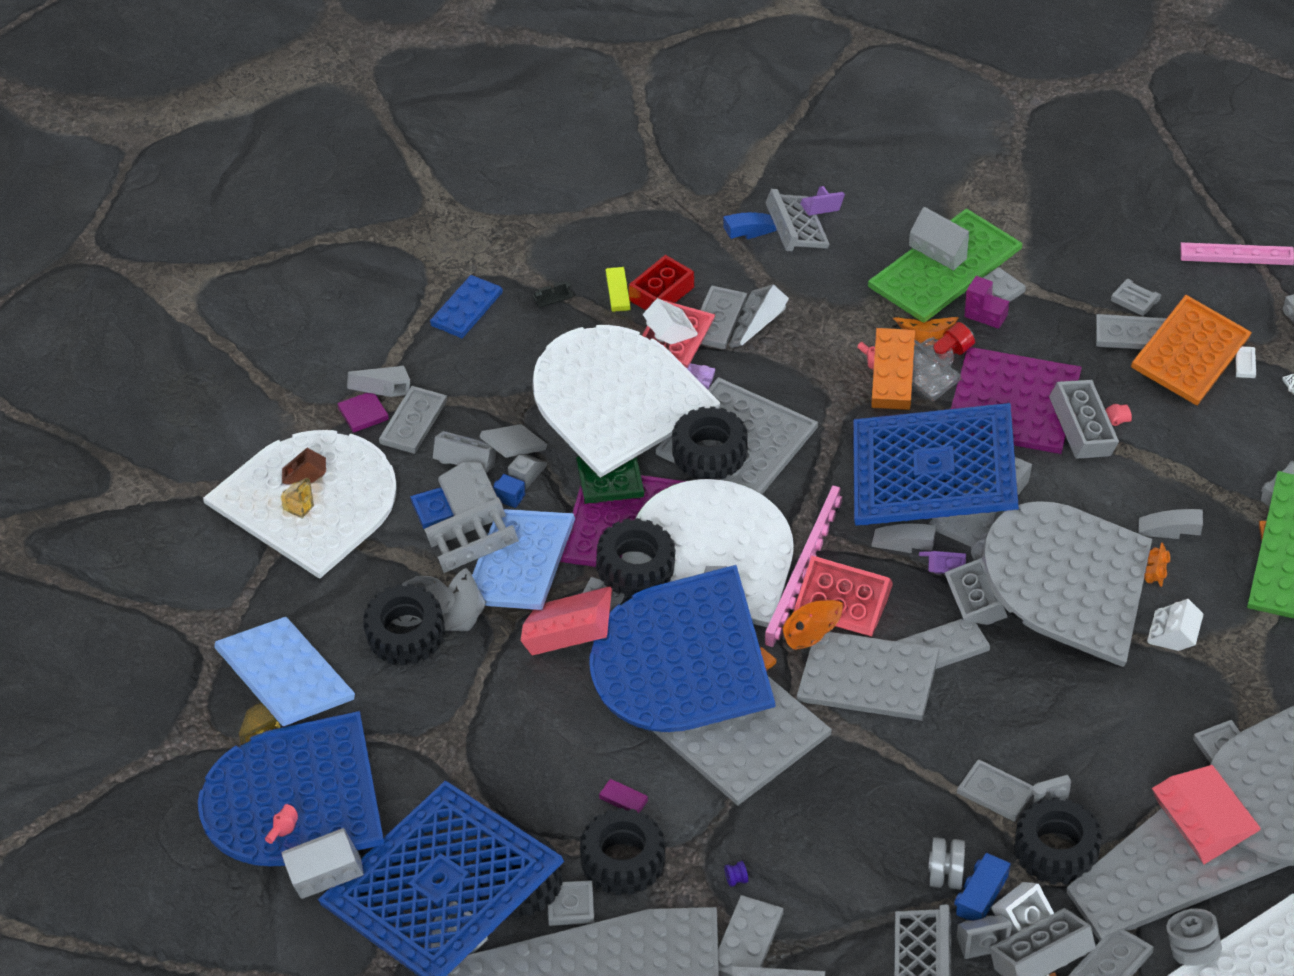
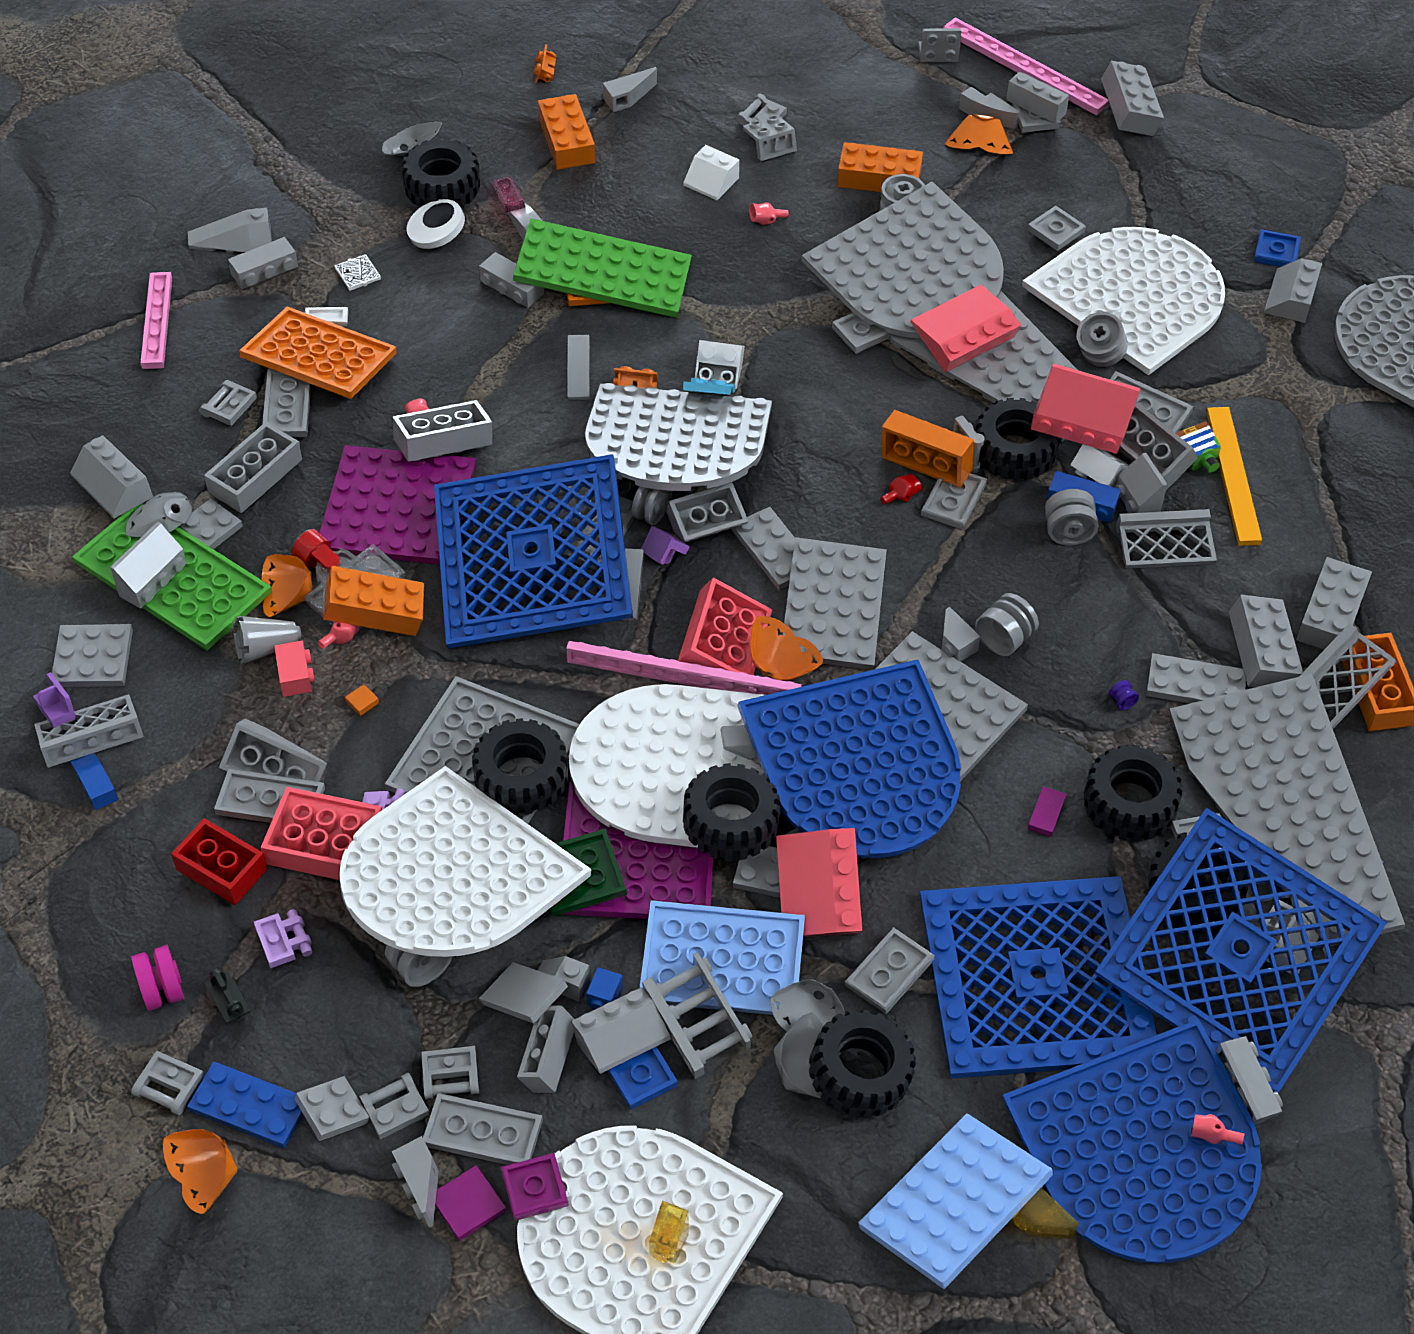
camera: 100 degrees left, 5 degrees up
copper slope [282,447,326,484] -> none
neon yellow tile [606,267,630,312] -> none
white slope [643,298,698,344] -> none
magenta brick [964,276,1009,329] -> none
none -> light grey plate [52,624,133,687]
none -> light grey slope [70,435,153,519]
none -> light grey piece [126,492,192,537]
none -> dark pink wheel [131,945,184,1012]
none -> light grey plate [131,1051,204,1115]
none -> orange piece [163,1129,237,1214]
none -> light grey brick [204,422,302,513]
none -> light grey cone [233,616,301,664]
none -> lavender plate [254,909,312,968]
none -> coral brick [274,640,315,697]
none -> light grey plate [295,1076,370,1141]
none -> orange tile [345,684,379,716]
none -> light grey plate [359,1073,429,1140]
none -> light grey plate [422,1046,479,1100]
none -> magenta tile [501,1153,569,1221]
none -> medium azure plate [683,378,735,395]
none -> light grey tile [845,927,935,1014]
none -> red piece [880,473,922,505]
none -> orange brick [882,410,974,488]
none -> blue plate [919,876,1157,1079]
none -> light grey slope [941,607,980,662]
none -> light grey wheel [975,593,1039,656]
none -> coral slope [1031,364,1140,454]

